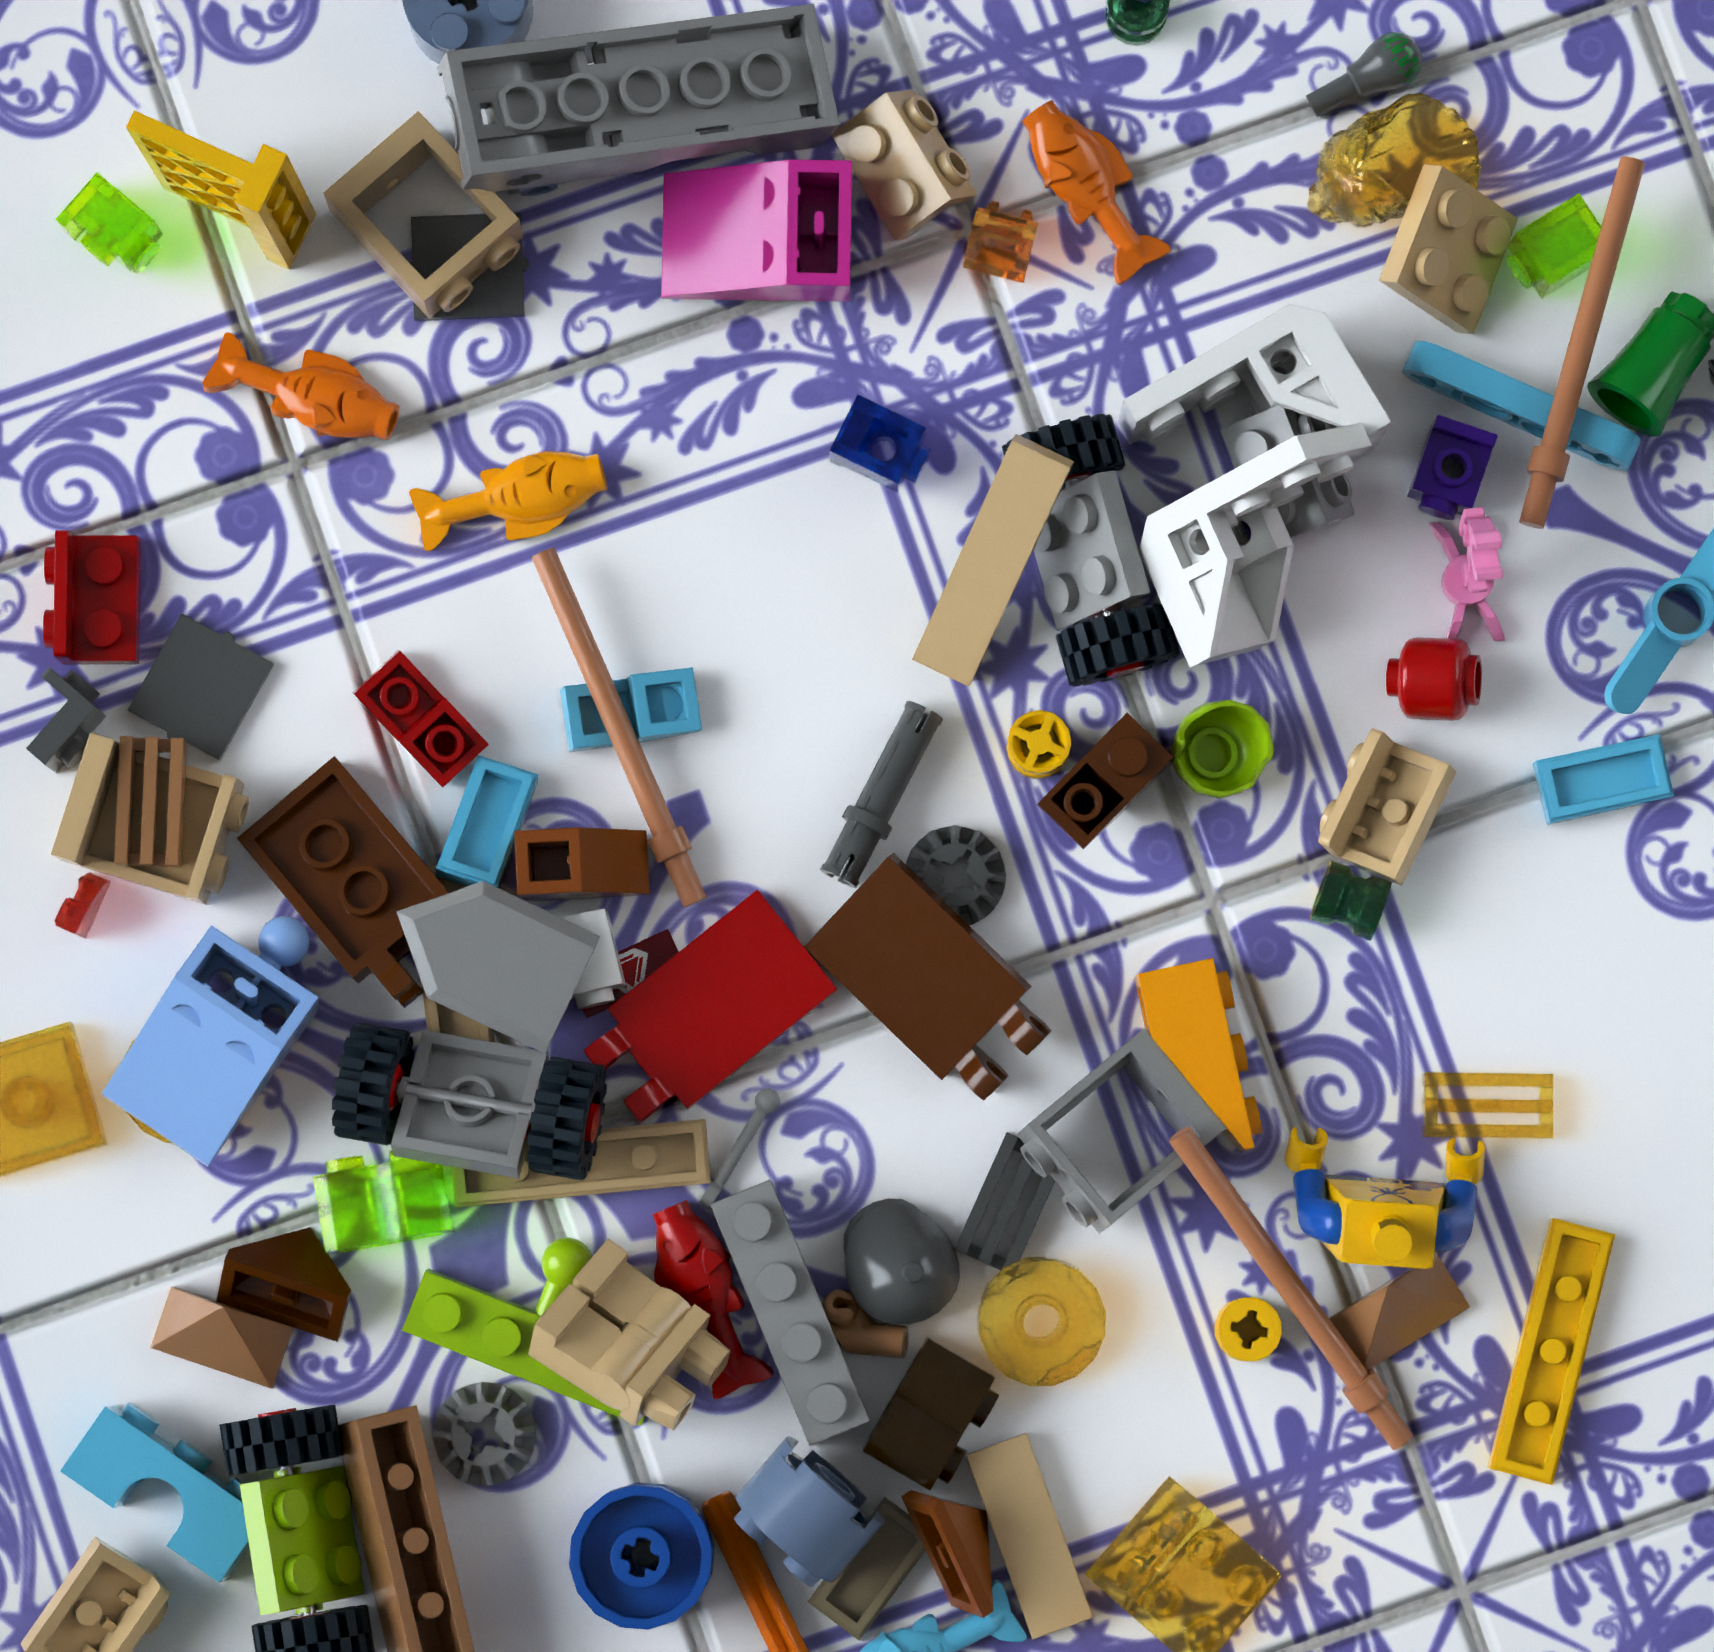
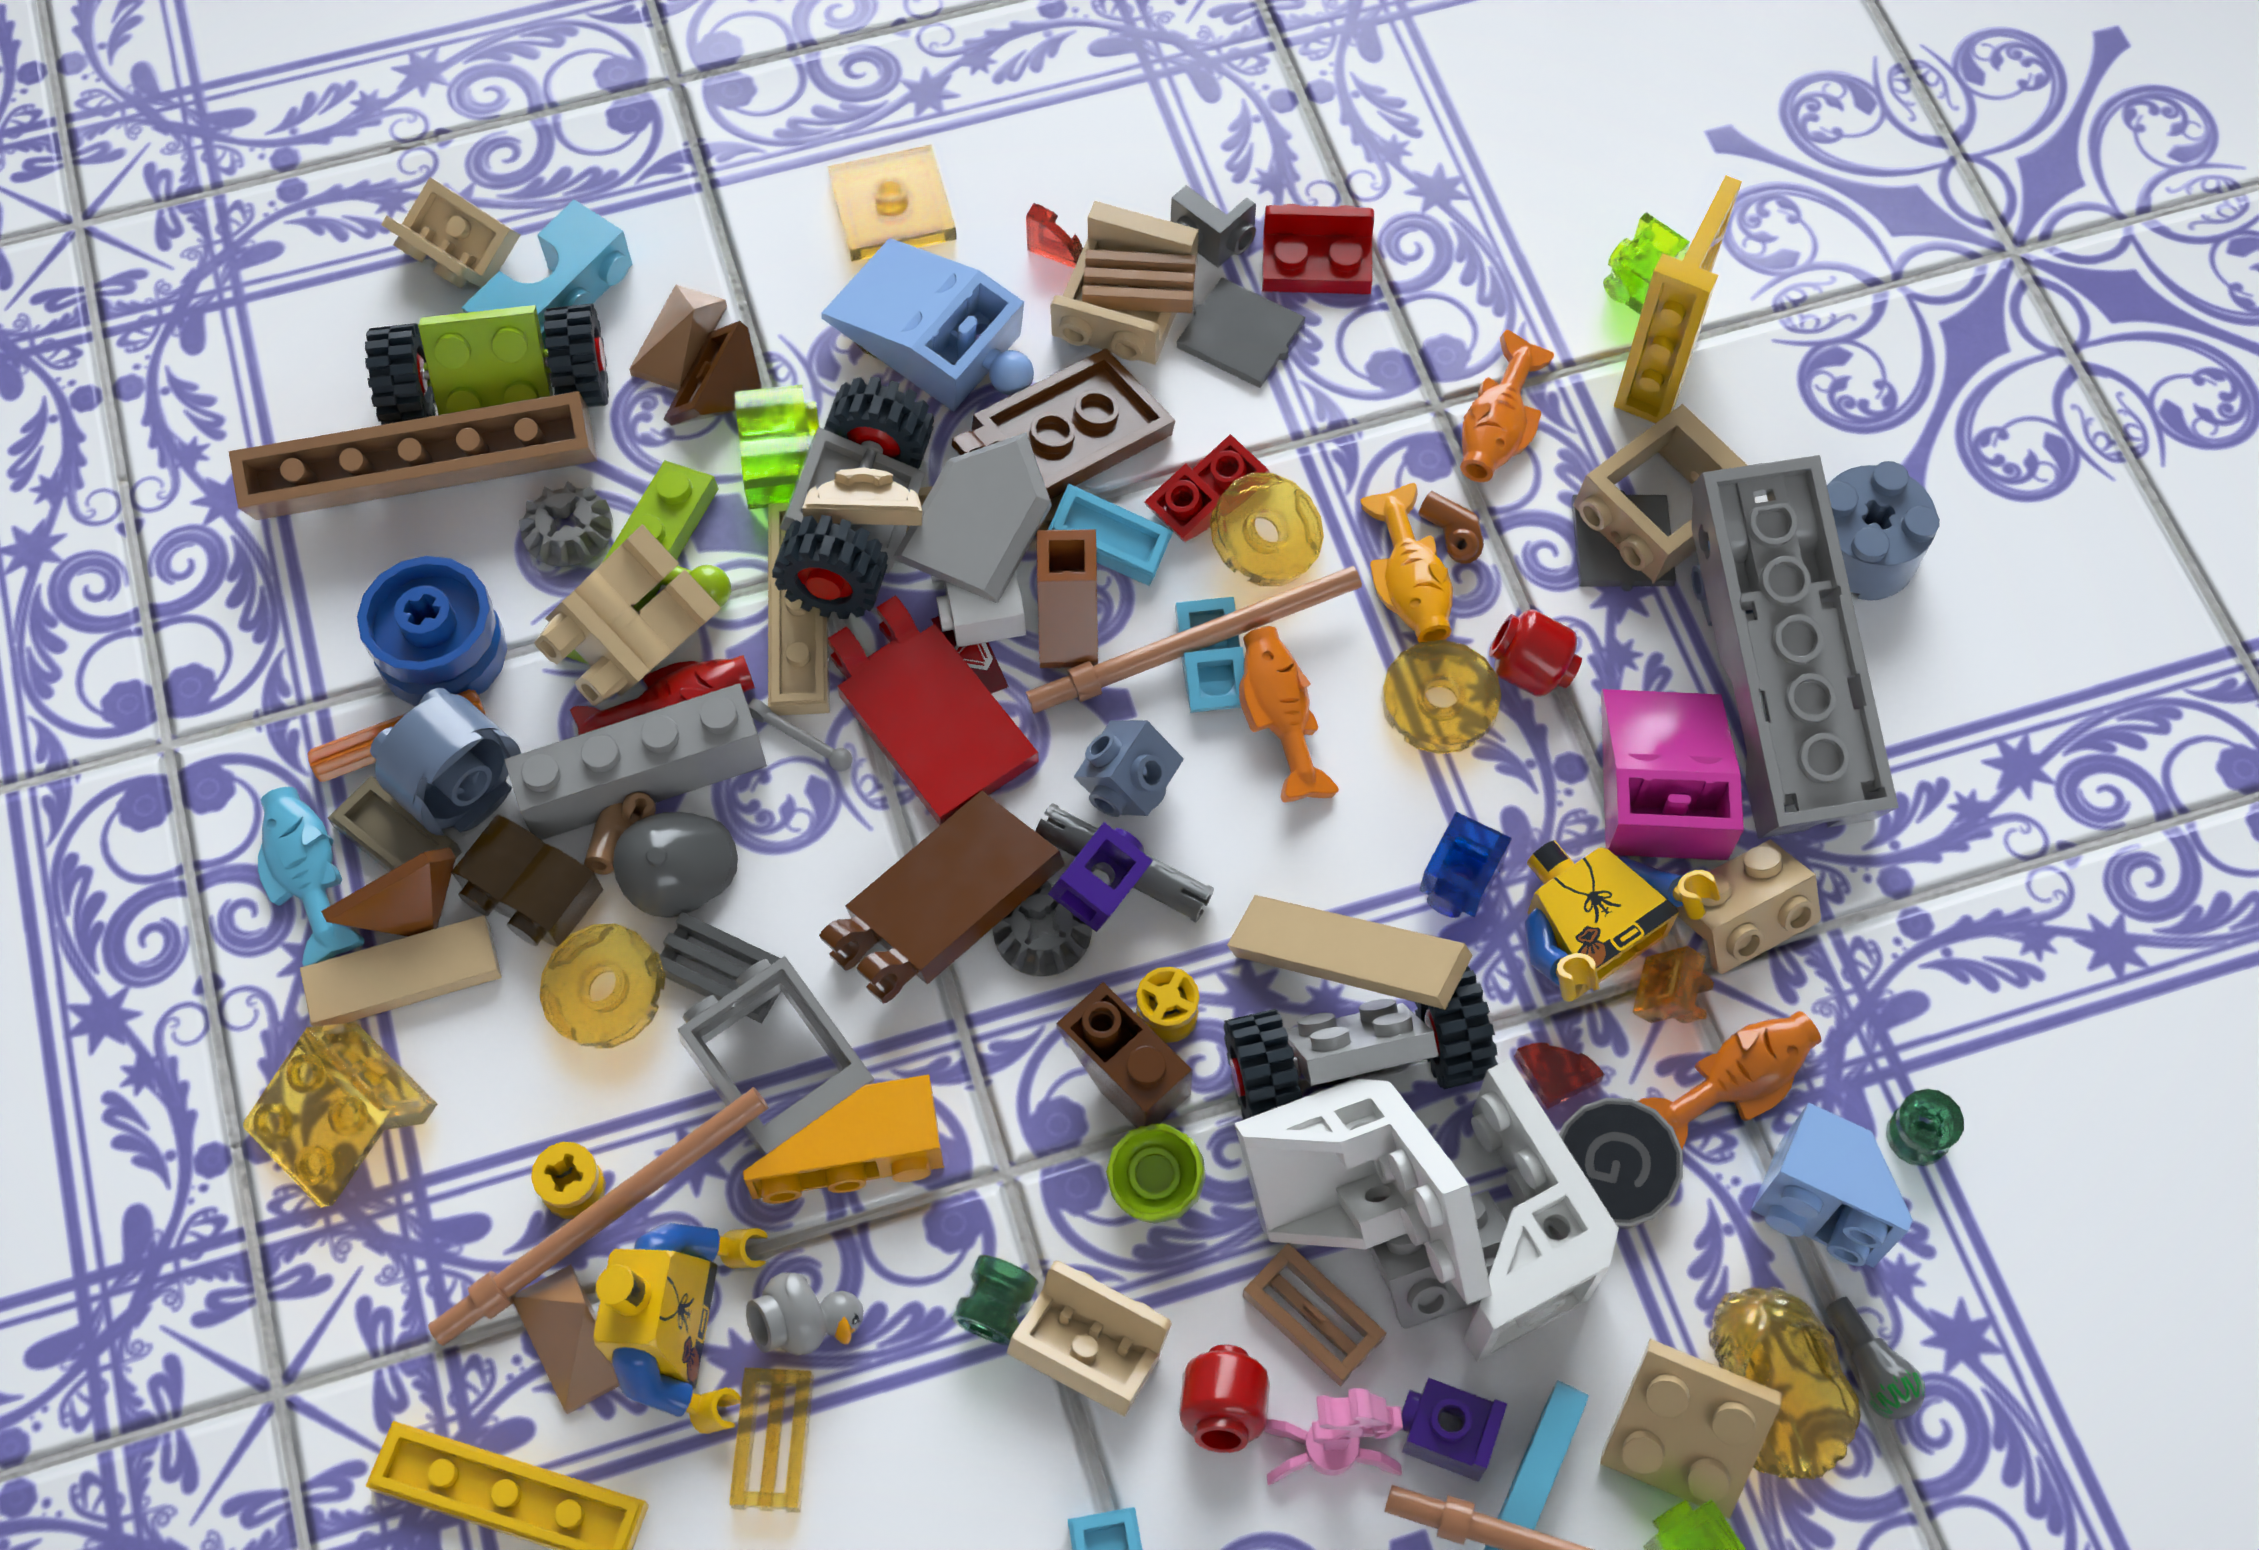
camera: 90 degrees right, 20 degrees down
none -> light grey animal [746,1272,864,1355]
none -> tan tile [803,467,922,526]
none -> dark purple brick [1048,822,1153,932]
none -> sand blue brick [1074,720,1184,817]
none -> clear yellow tile [1210,473,1324,586]
none -> orange animal [1239,626,1339,803]
none -> medium nougat tile [1243,1243,1387,1387]
none -> clear yellow tile [1381,640,1502,754]
none -> dark orange arm [1418,490,1484,564]
none -> red head [1489,609,1582,697]
none -> clear red tile [1514,1042,1605,1109]
none -> torso [1525,840,1721,1002]
none -> black tile [1559,1098,1683,1229]
none -> light blue slope [1751,1103,1913,1268]

